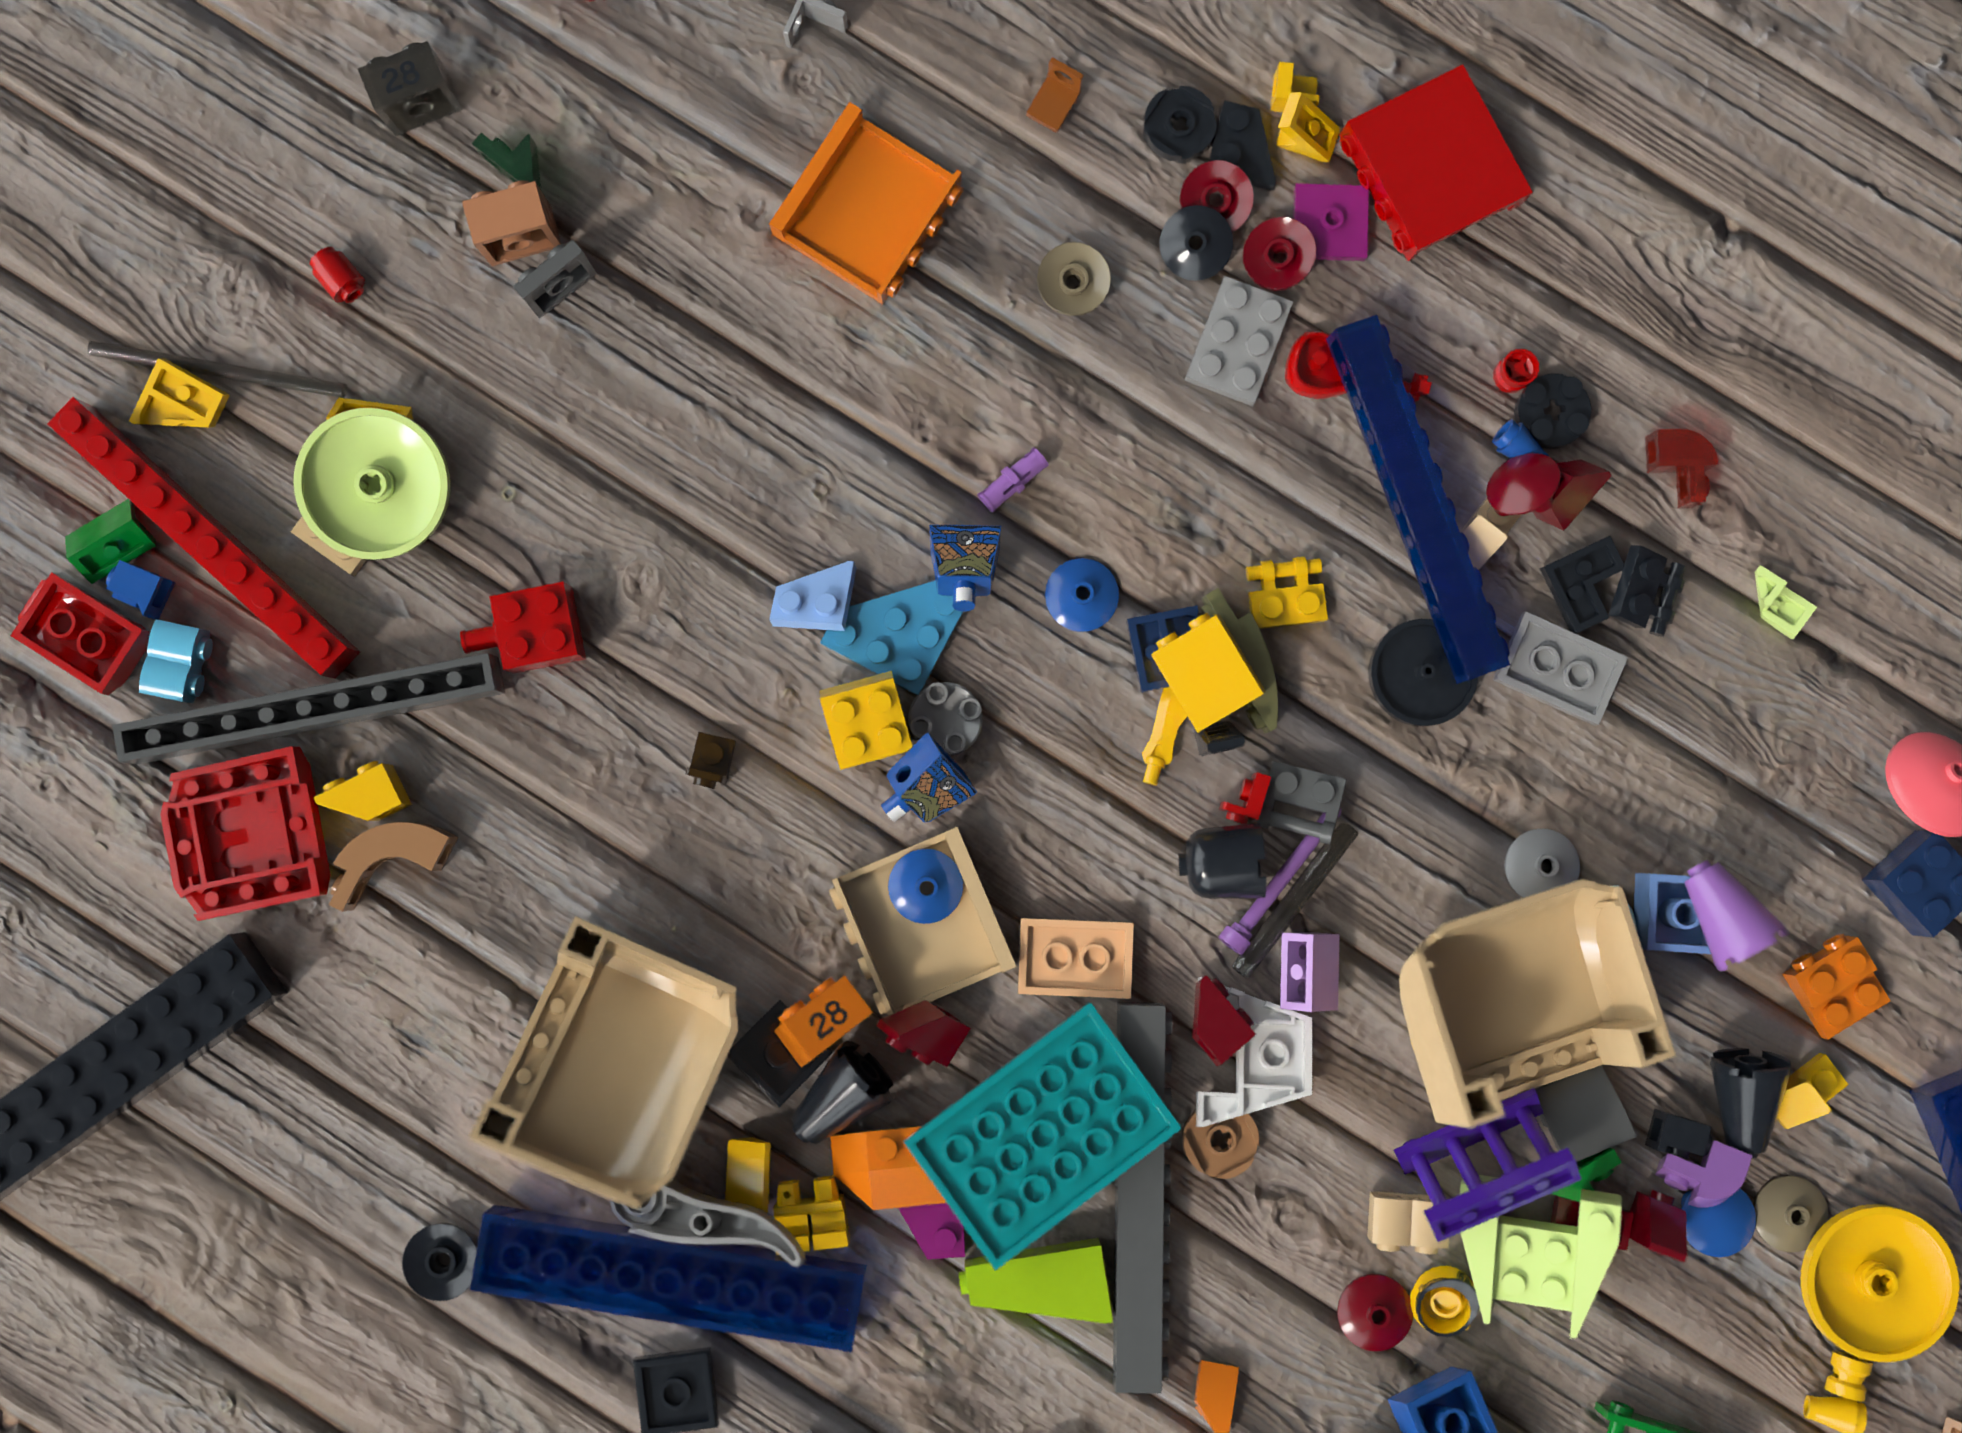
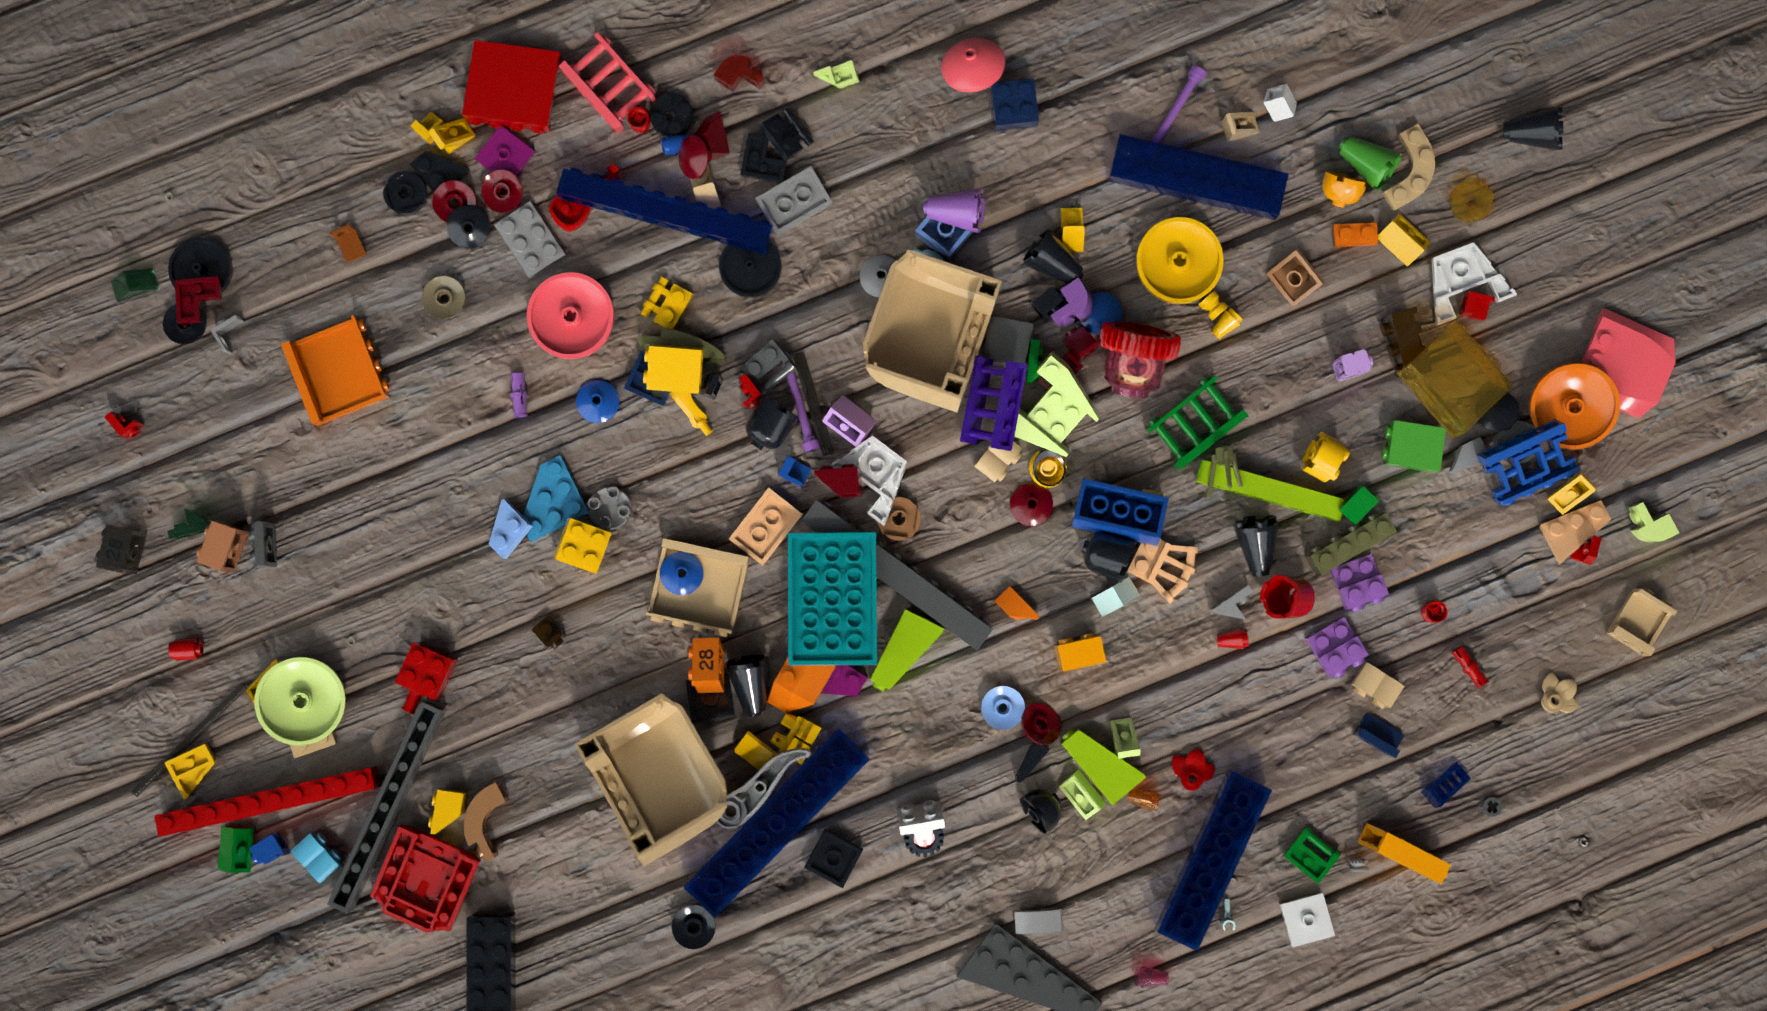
camera: 45 degrees left, 0 degrees up
red slope [10,572,149,696] -> none
dark red slope [876,1000,971,1067] -> none
torso [881,732,977,822] -> none
torso [929,525,1001,612] -> none
dark tan dish [1753,1175,1828,1252] -> none
orange plate [1782,934,1891,1039] -> none
none -> coral dish [527,272,615,360]
none -> coral fence [559,33,656,134]
none -> blue panel [778,456,811,488]
none -> piece [1099,321,1181,398]

